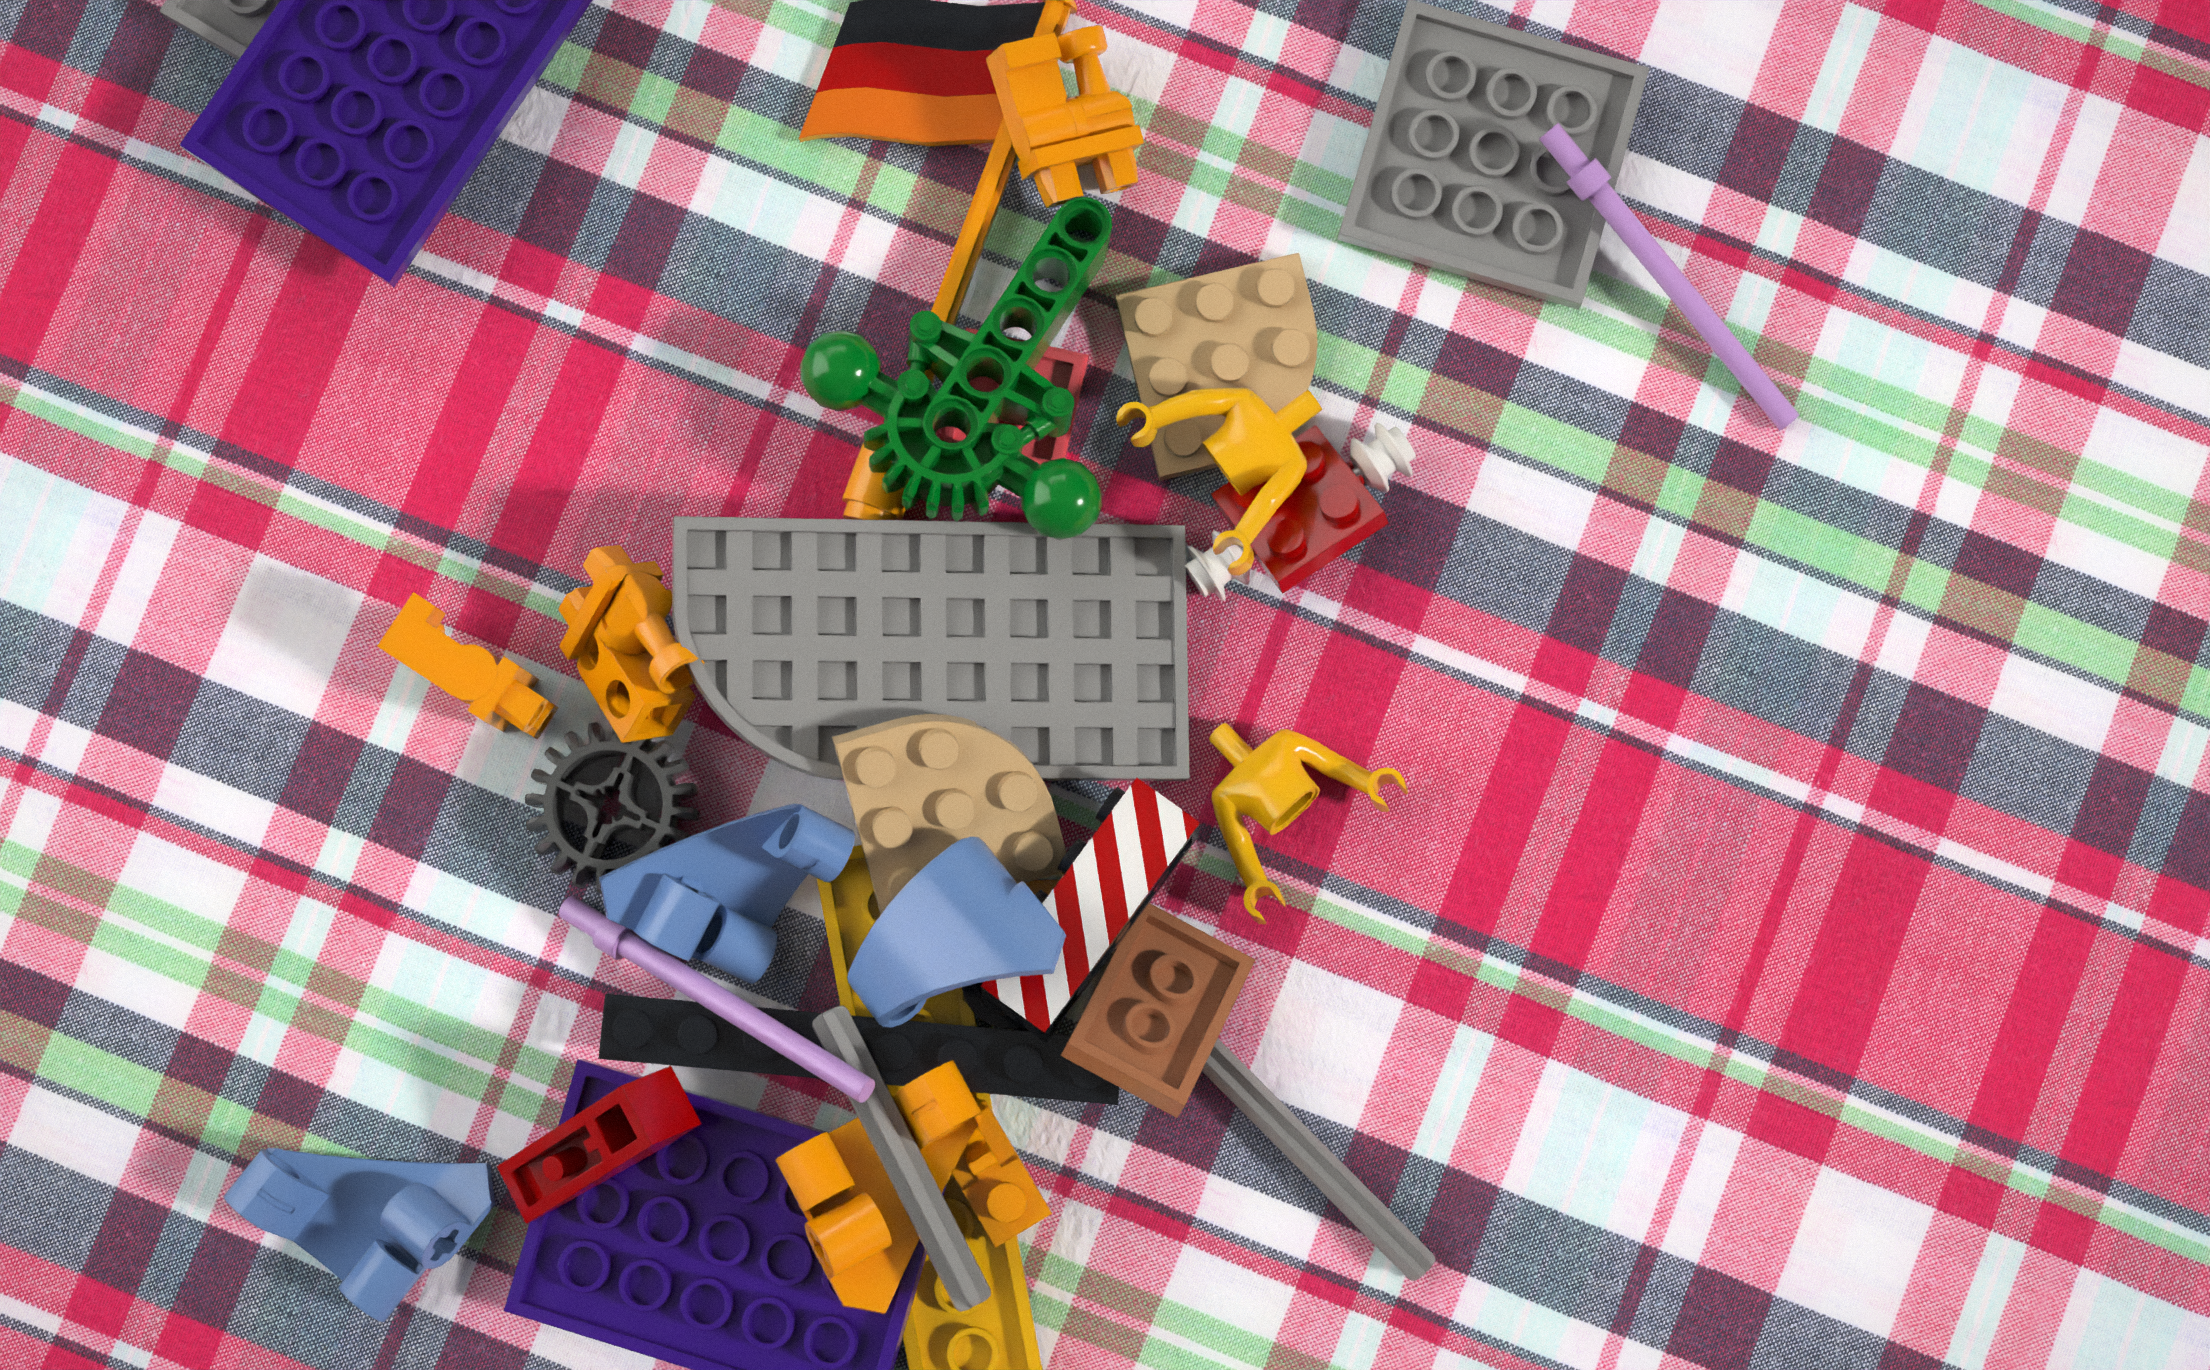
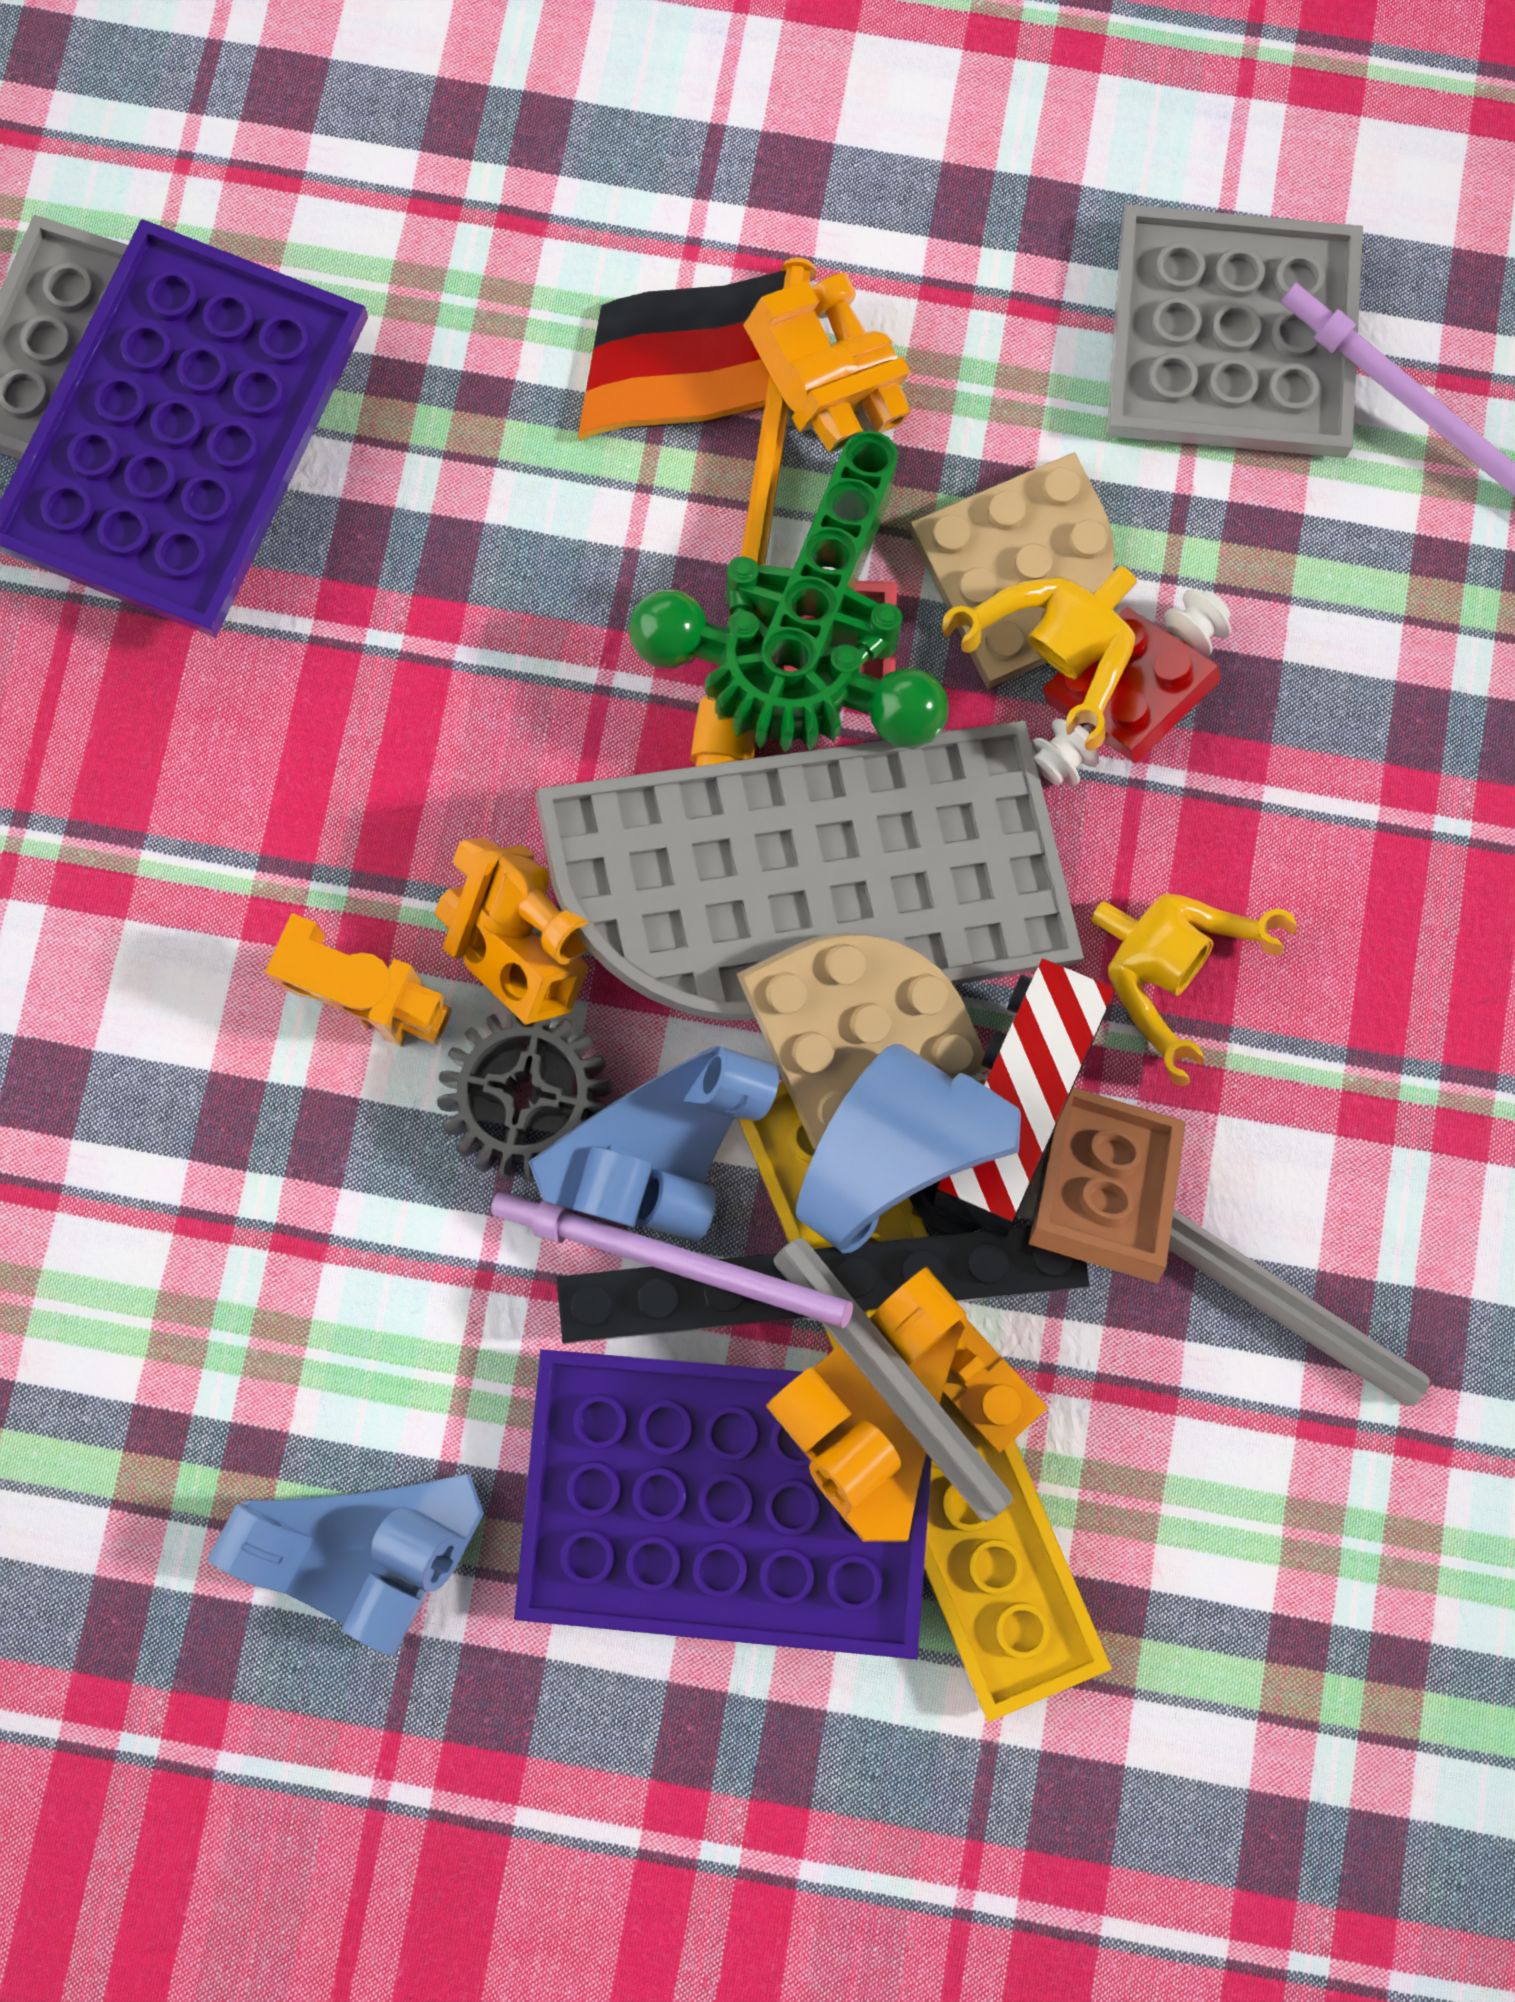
camera: 15 degrees left, 5 degrees down
red slope [496,1066,701,1224] -> none

